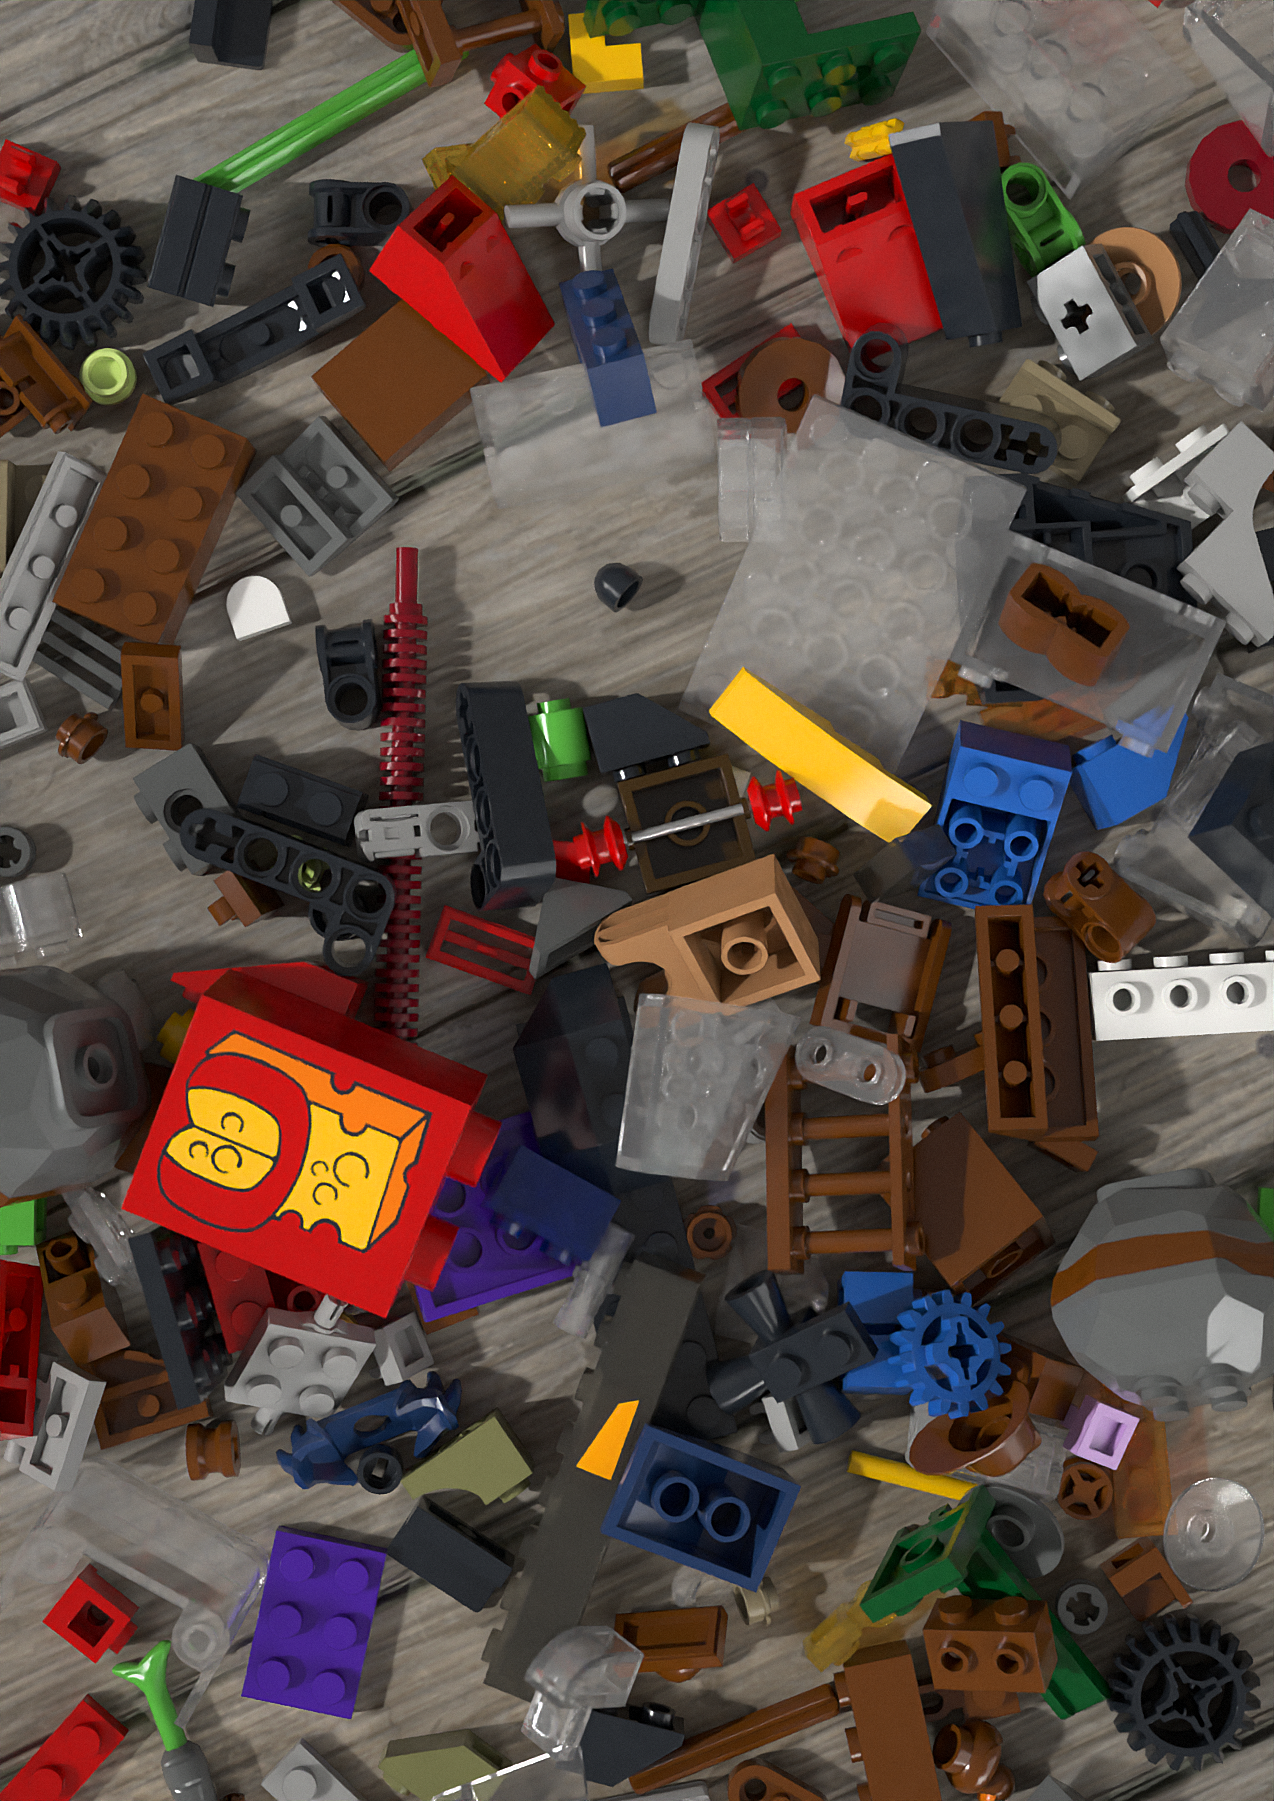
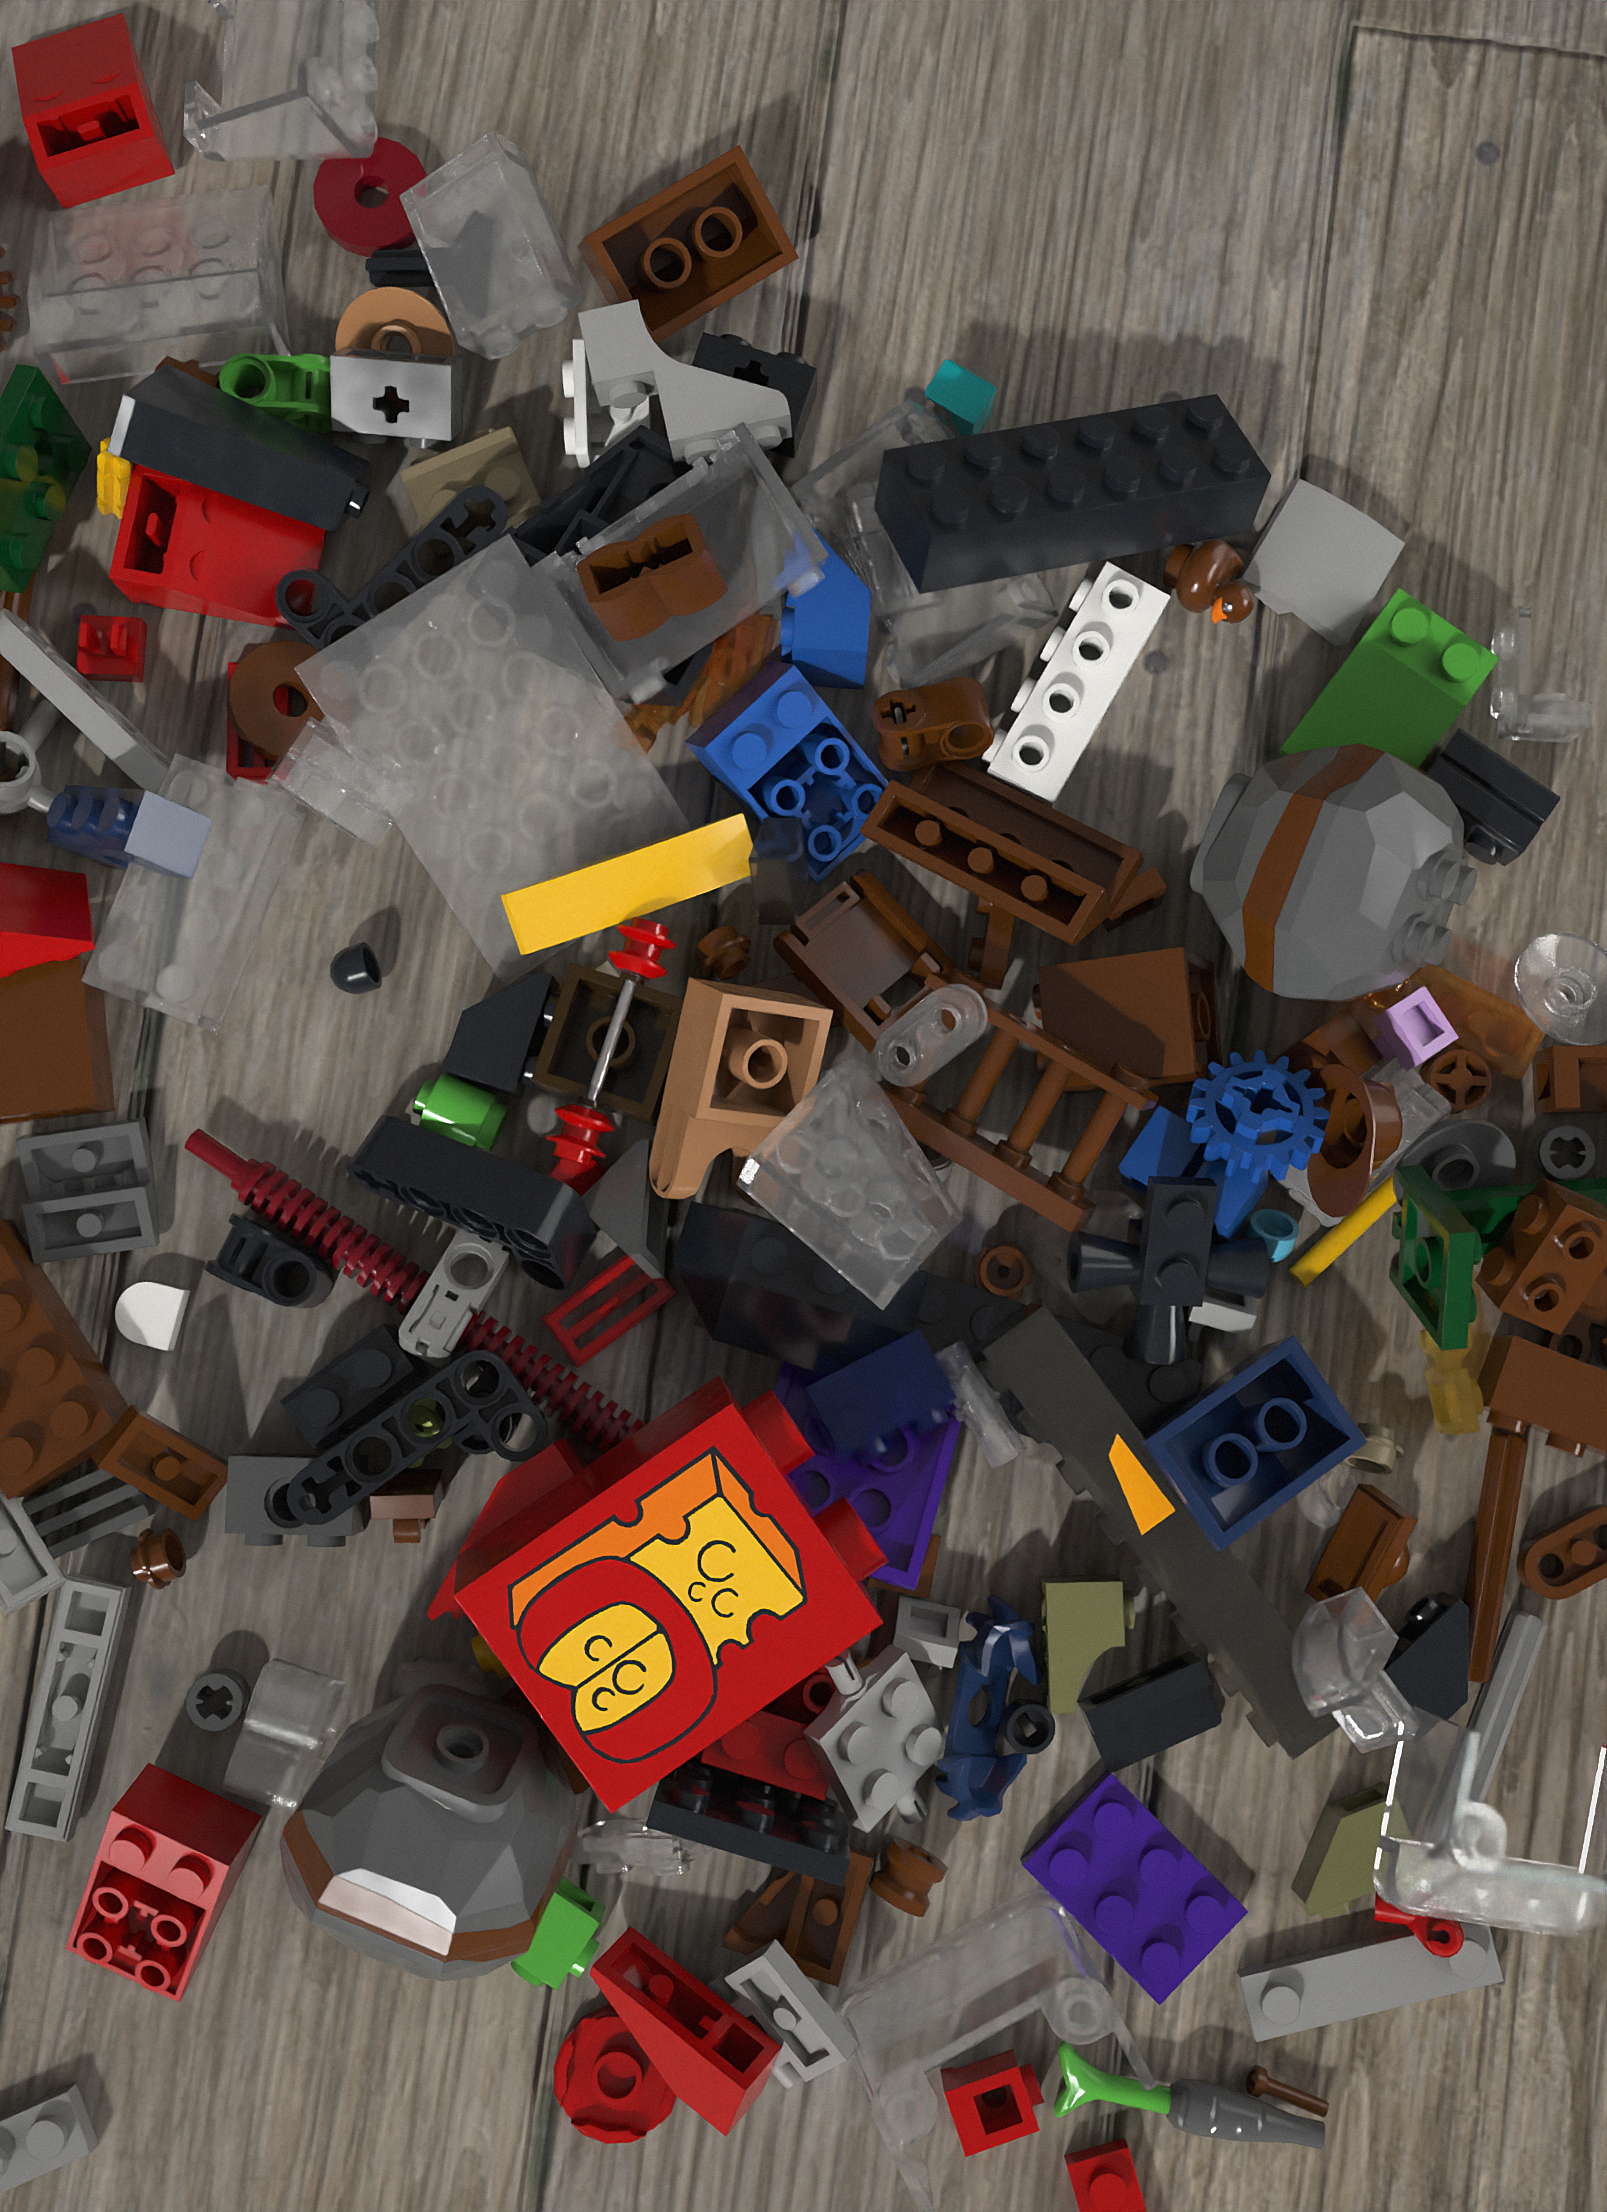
camera: 60 degrees left, 5 degrees down
reddish brown slope [36,1224,131,1367] -> none
none -> medium azure hinge [1245,1209,1299,1263]

